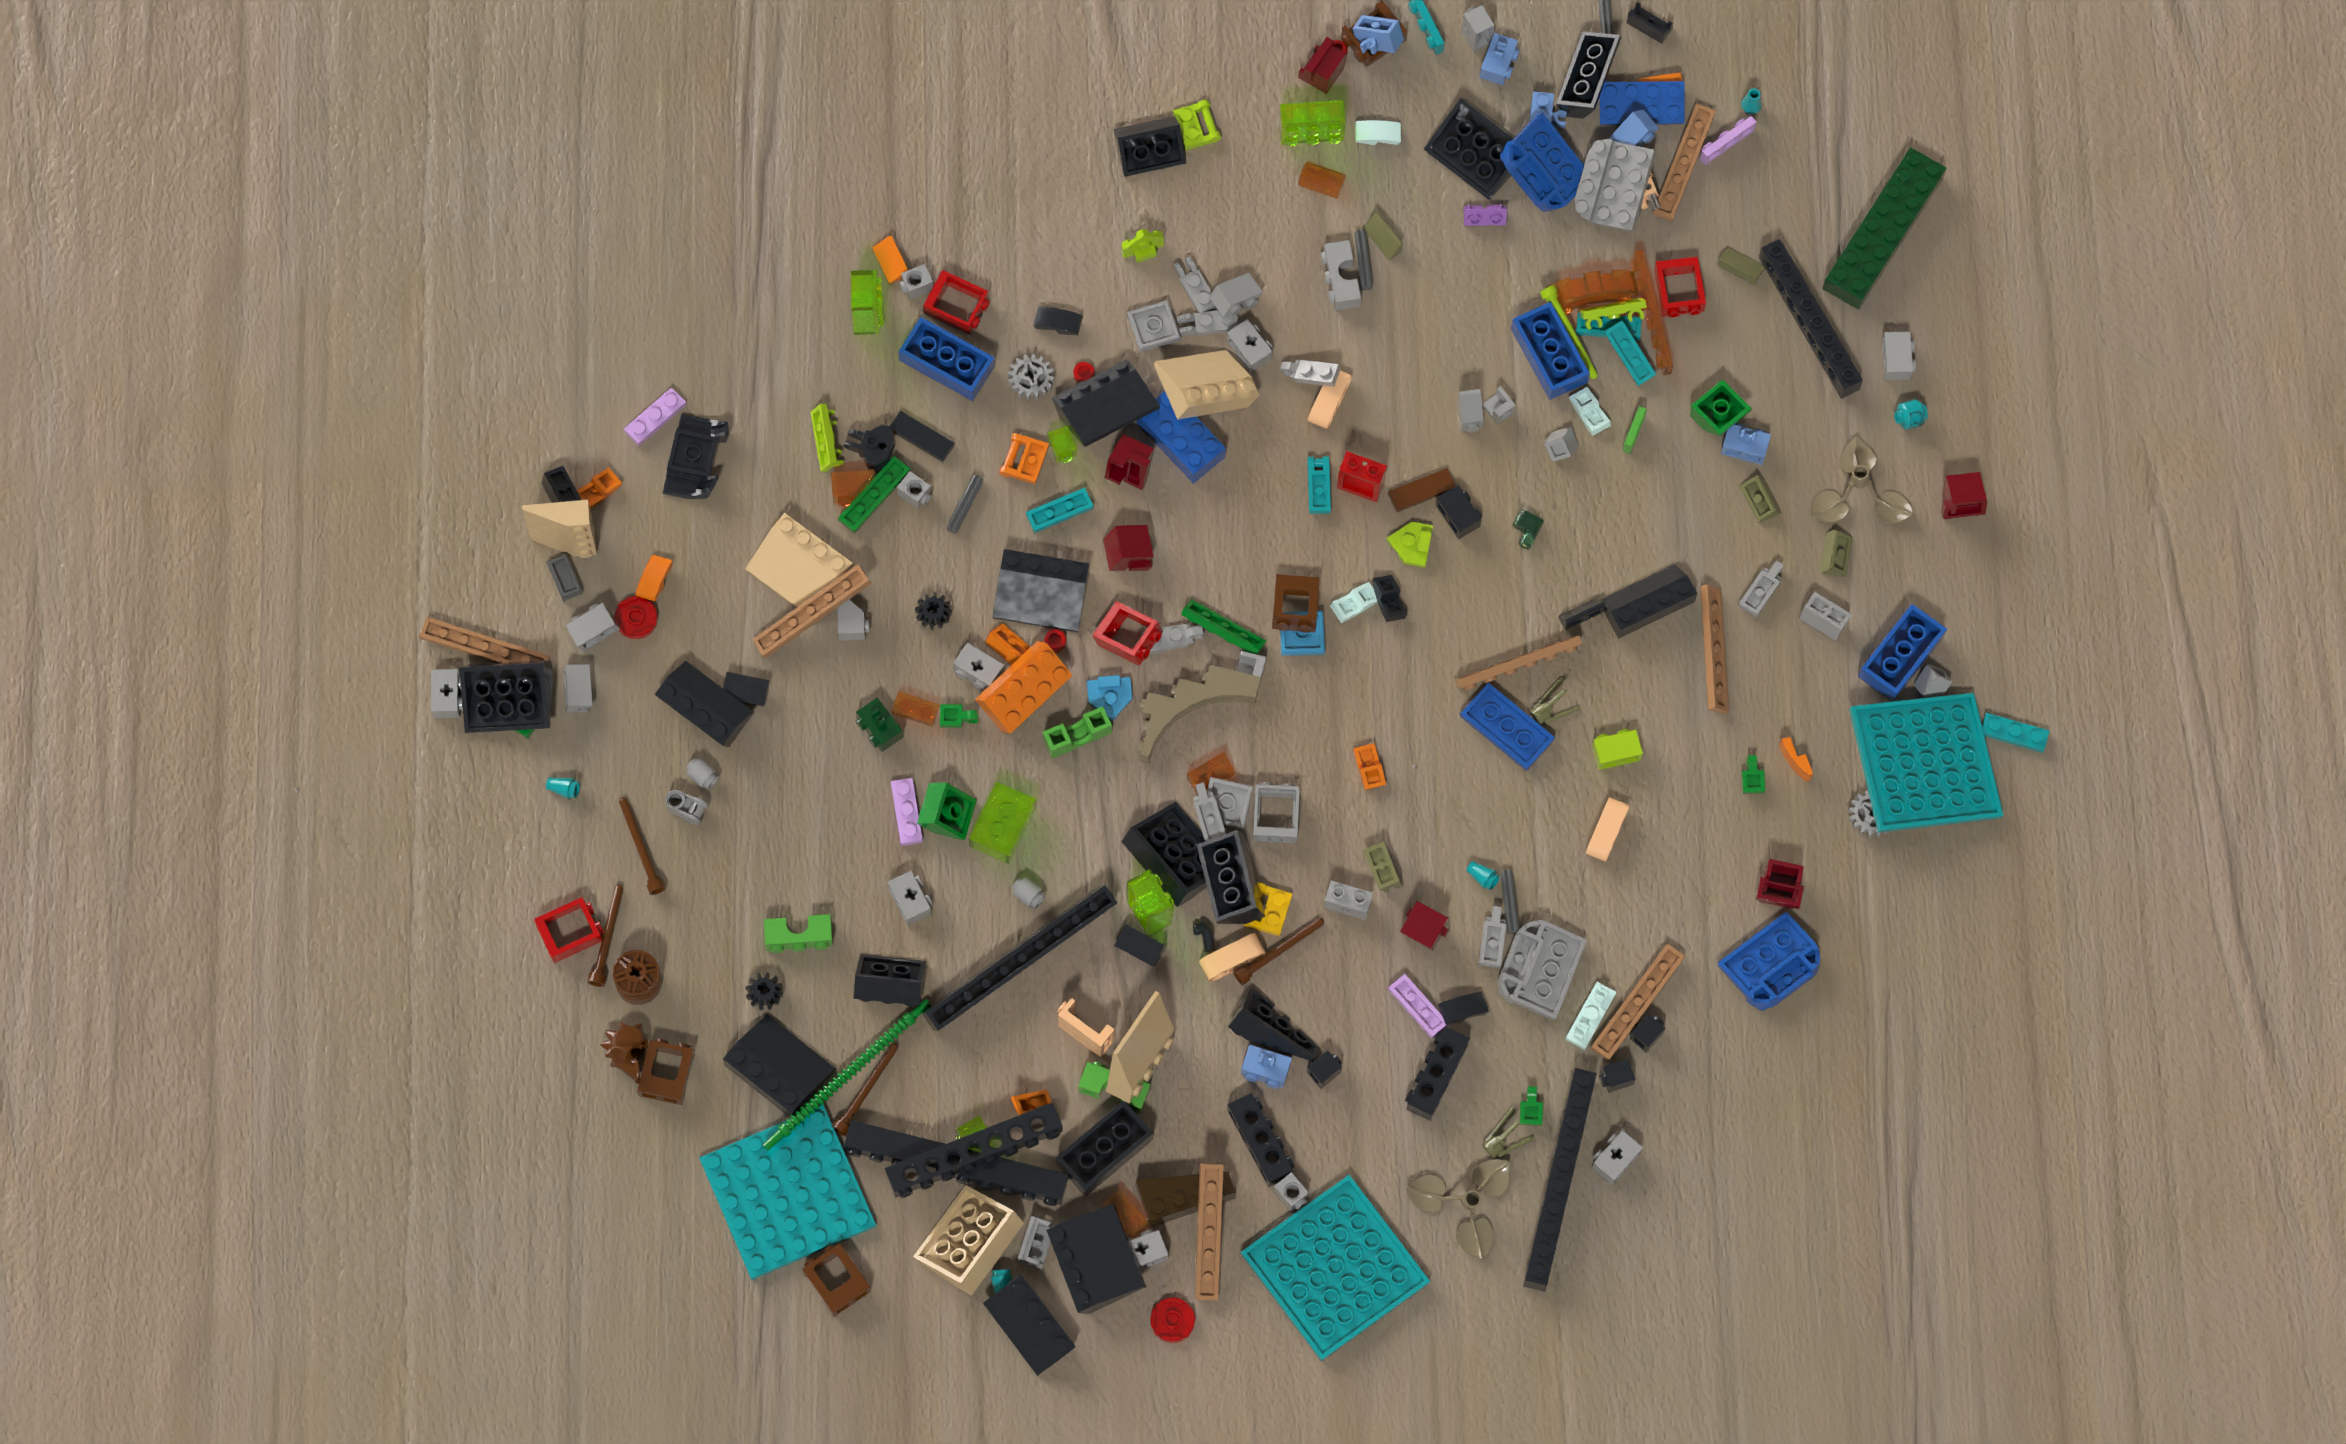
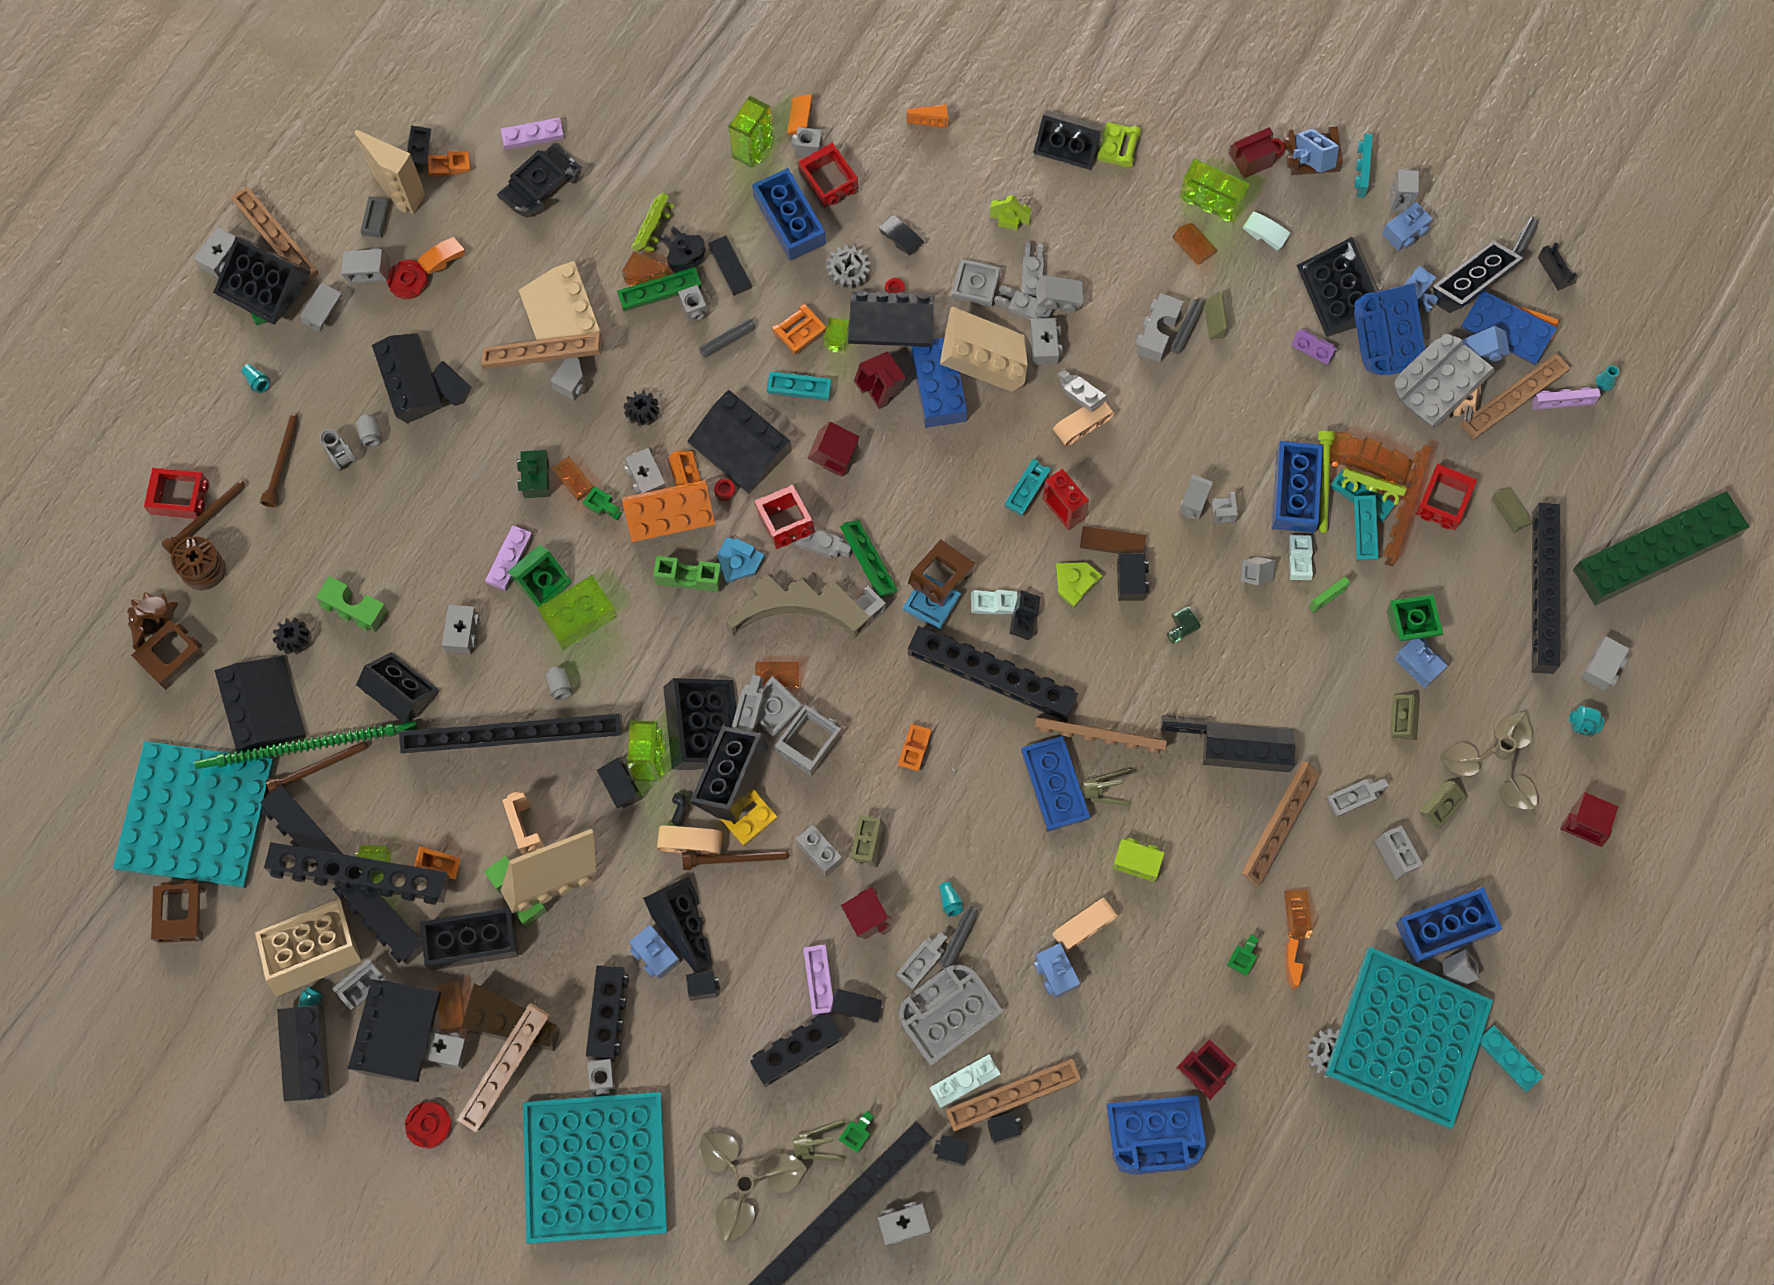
camera: 35 degrees right, 0 degrees up
none -> orange slope [906,105,948,128]
none -> black brick [908,626,1078,722]
none -> medium blue brick [1033,943,1080,999]
none -> clear orange slope [1284,890,1312,938]

